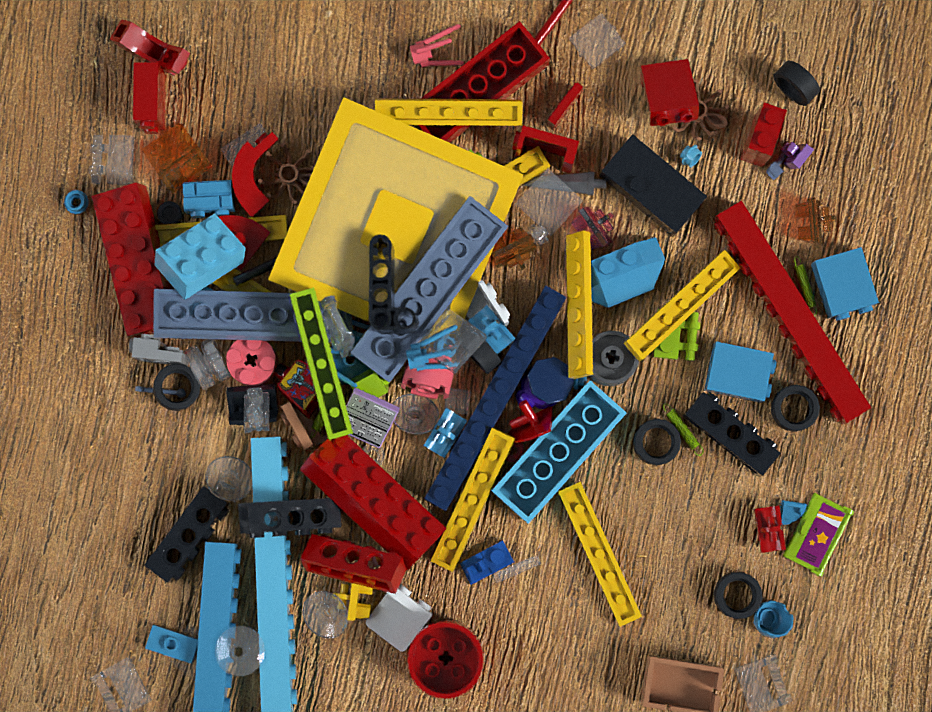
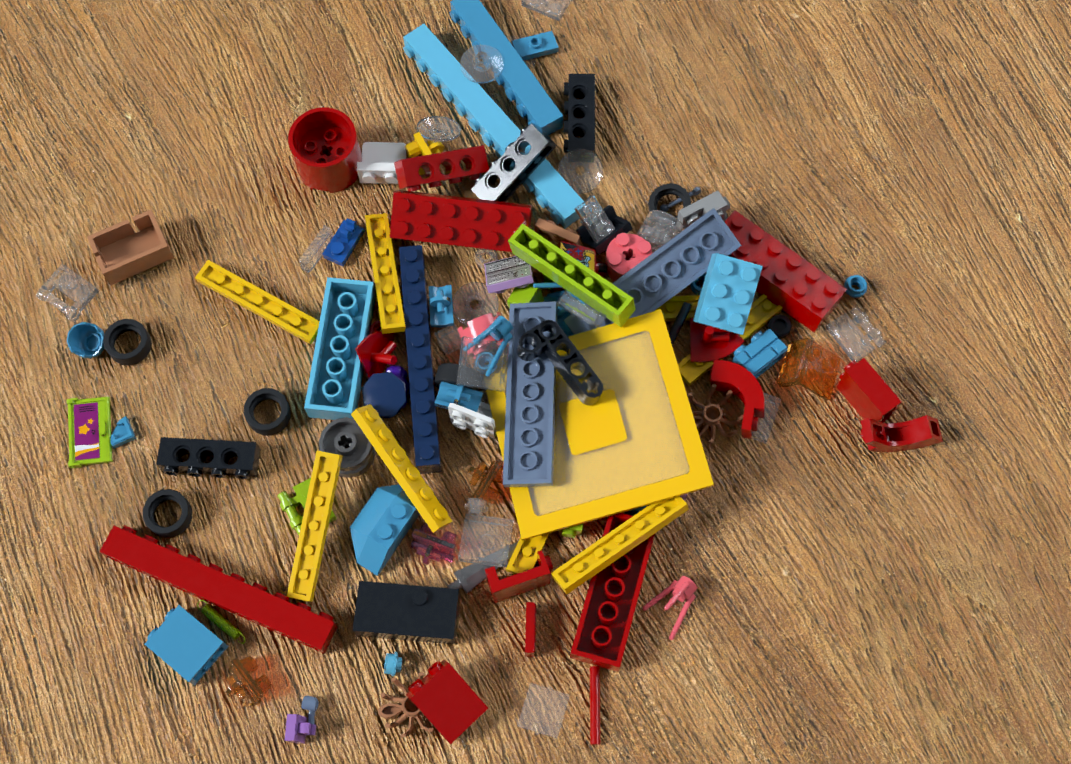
camera: 145 degrees right, 15 degrees down
lime piece [663,403,704,456] -> none
dark azure brick [704,341,776,403] -> none
red brick [740,102,787,167] -> none
red hips [754,506,786,553] -> none

